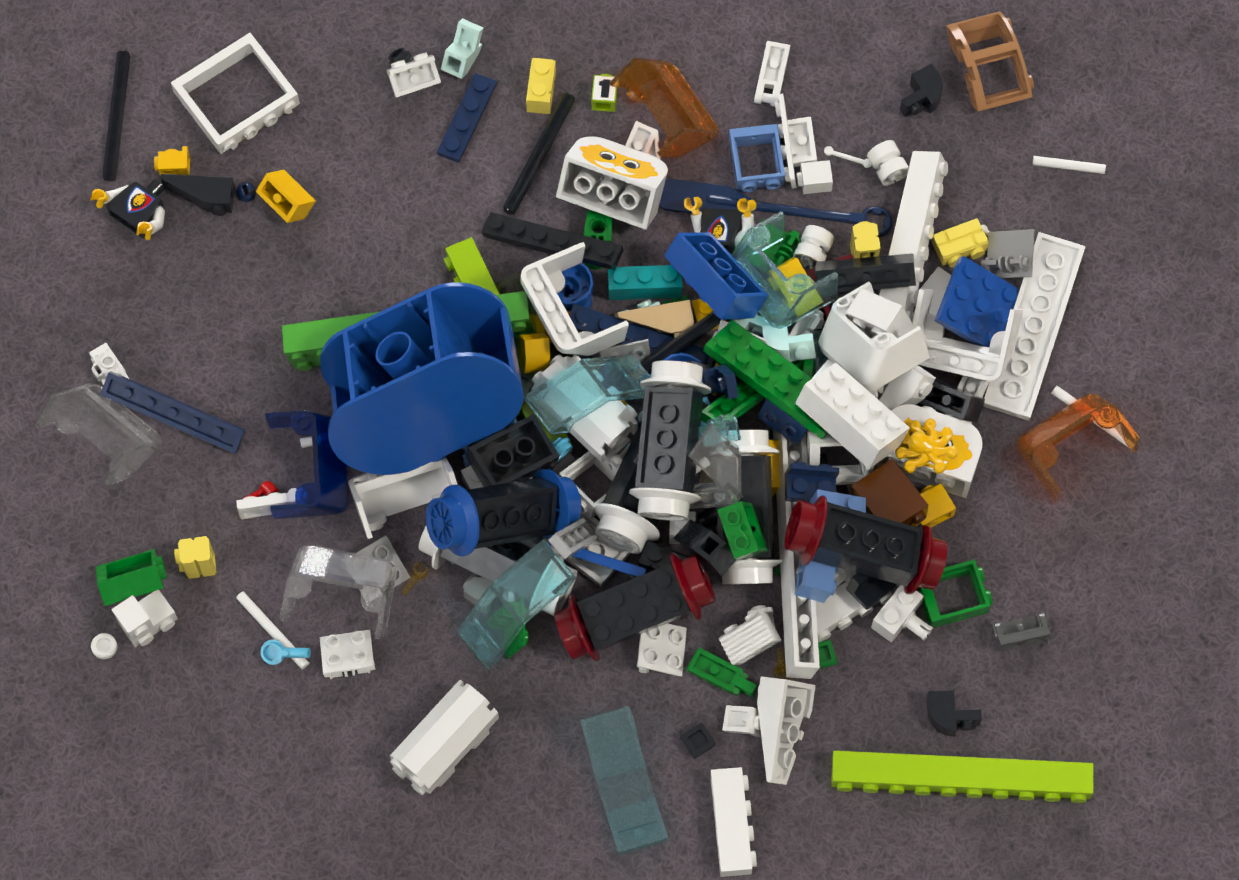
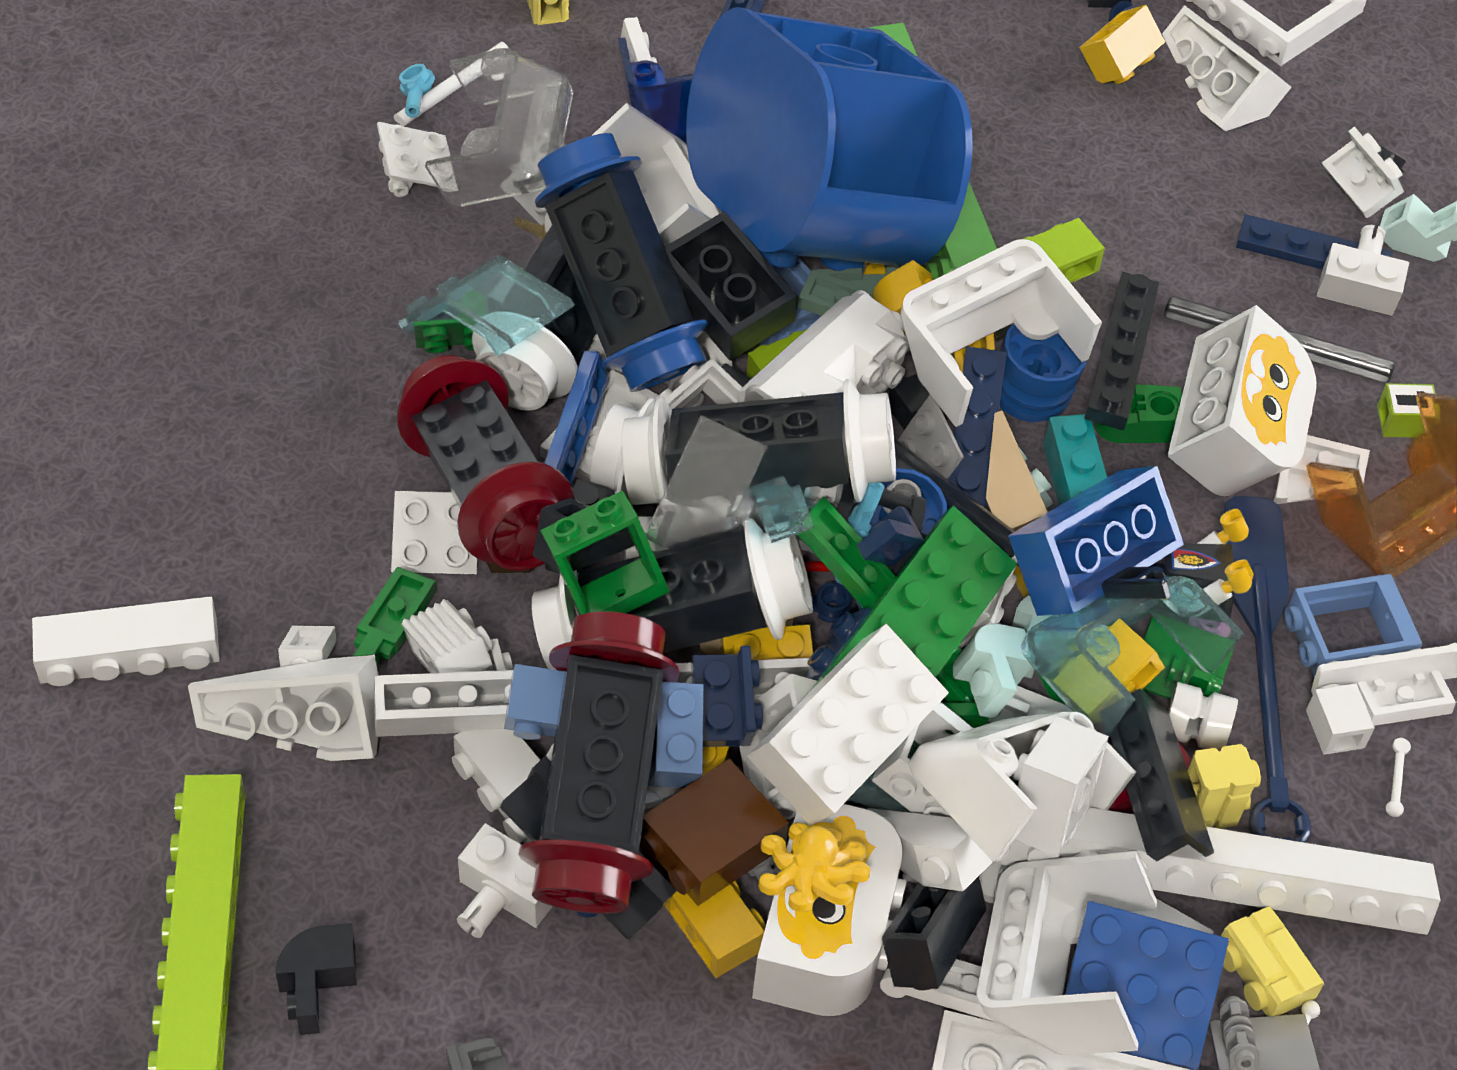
camera: 80 degrees right, 15 degrees down
red hand [242,481,279,499] -> none
white brick [390,680,499,796] -> none
clear light blue windscreen [524,354,651,434] -> none
light yellow brick [526,58,556,114] -> none
light grey plate [548,518,599,559] -> none
medium azure plate [549,437,573,470] -> none
clear light blue windscreen [580,706,668,856] -> none
black plate [680,722,716,759] -> none
green tile [818,639,837,670] -> none
white wheel [867,140,909,186] -> none
green window [917,560,993,628] -> none
none -> black tile [1101,567,1171,599]
none -> white wedge [1162,5,1291,131]
none -> white brick [1317,225,1409,316]

